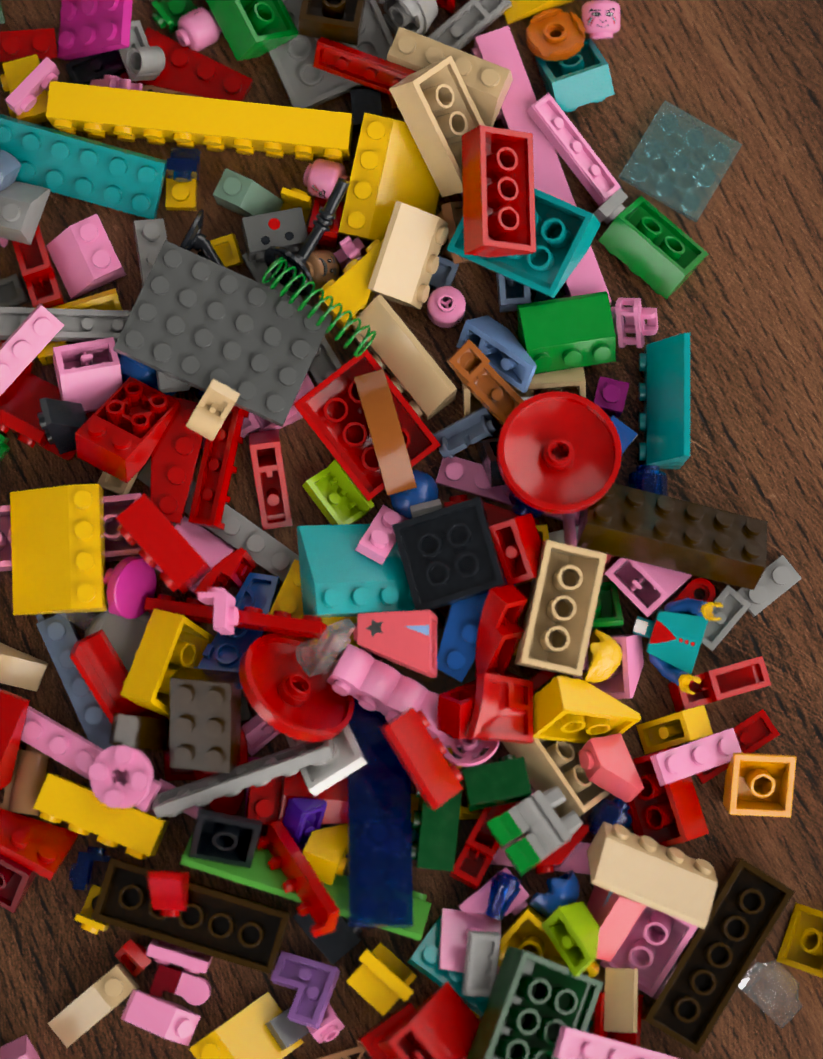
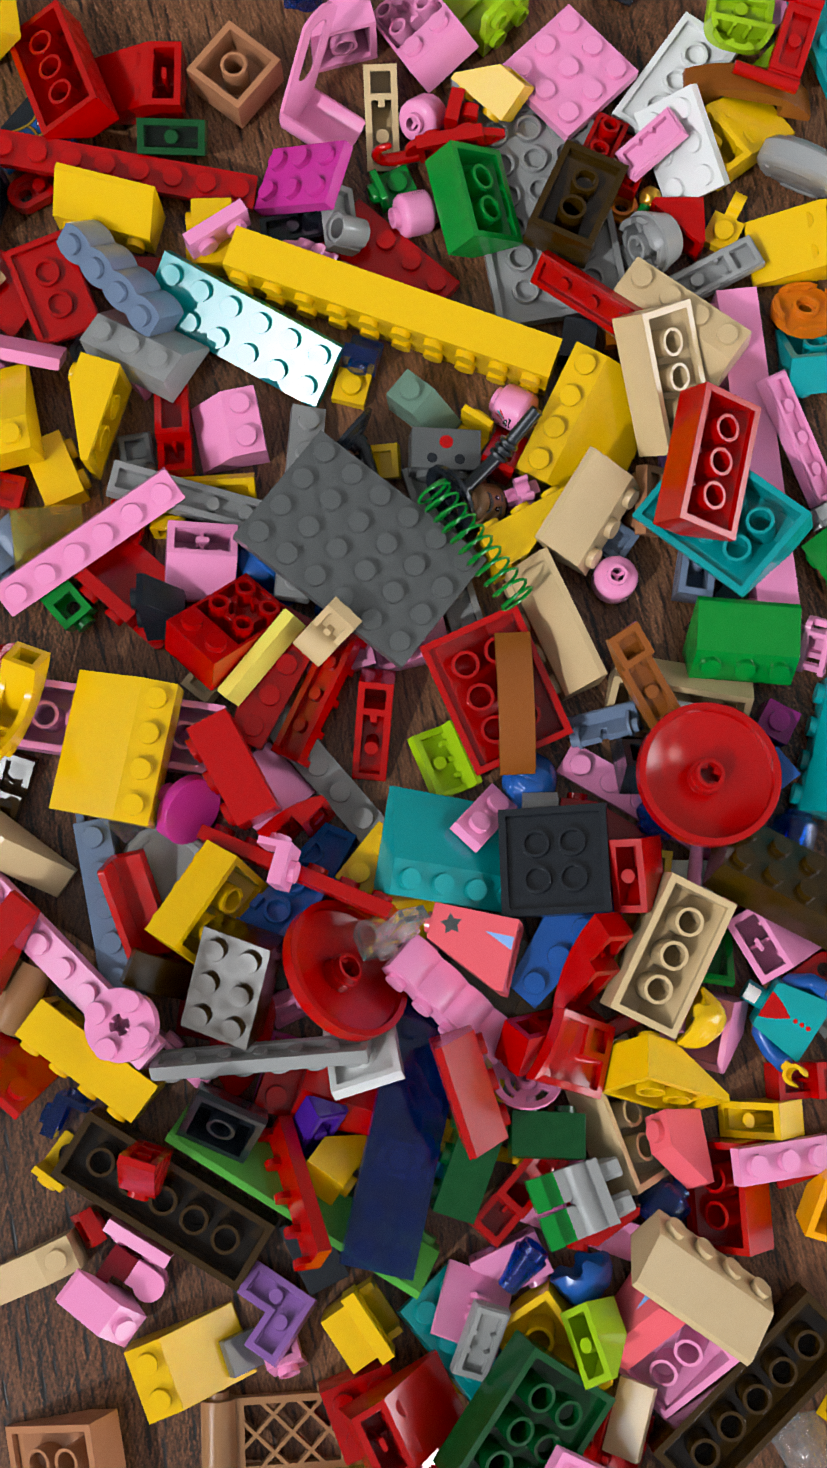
camera: 15 degrees right, 0 degrees up
medium blue slope [456,315,537,393] -> none
none -> light yellow tile [217,608,306,707]

